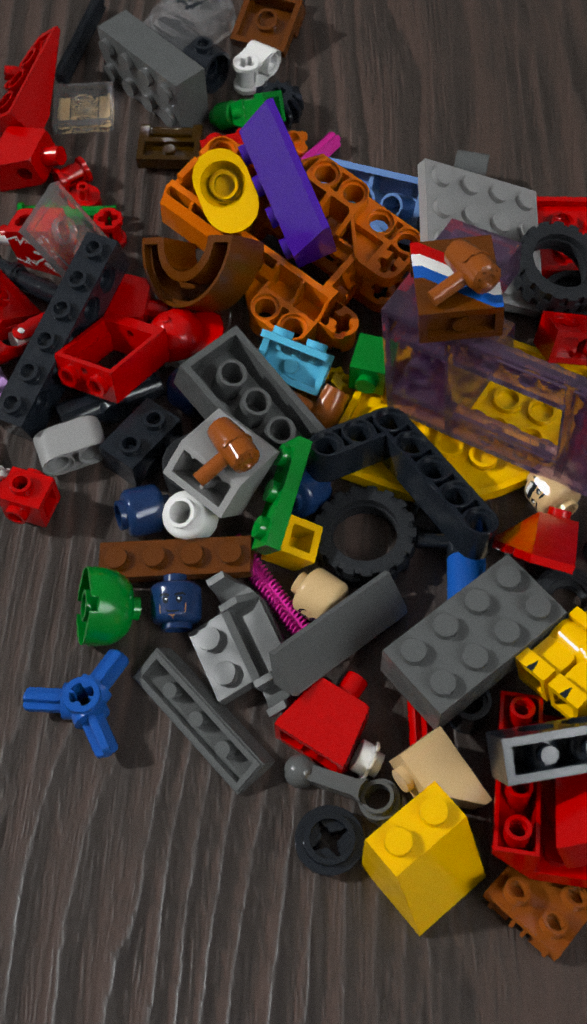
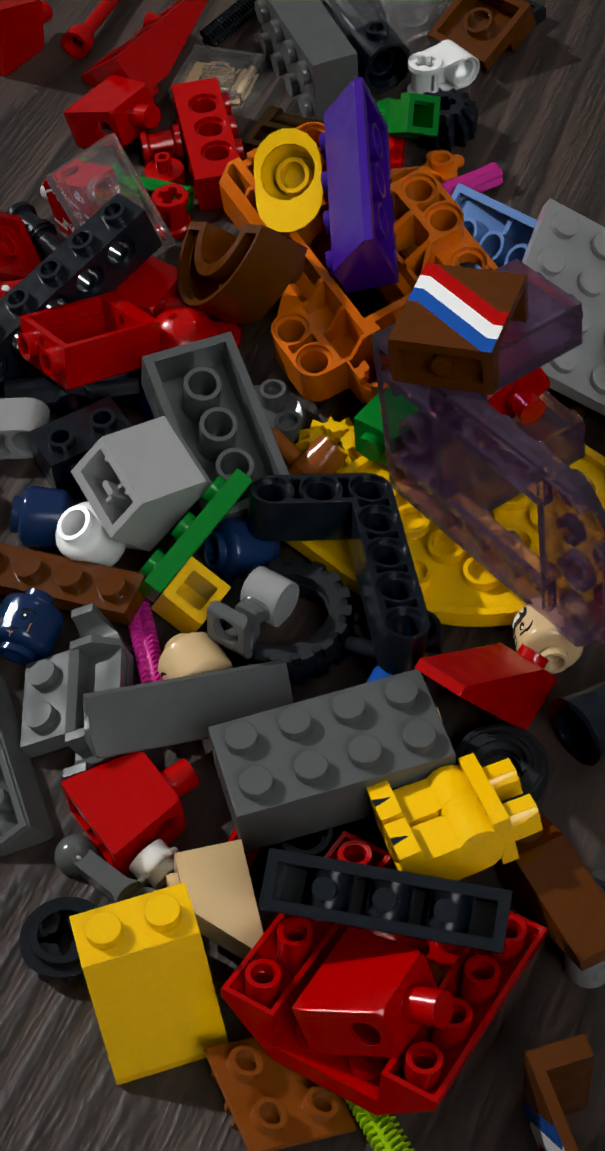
camera: 25 degrees right, 10 degrees down
dark orange piece [193,417,260,486] -> none
medium azure bracket [259,325,335,397] -> none
dark orange piece [427,239,501,306] -> none
none -> red brick [171,77,245,212]
none -> leg [207,566,299,659]

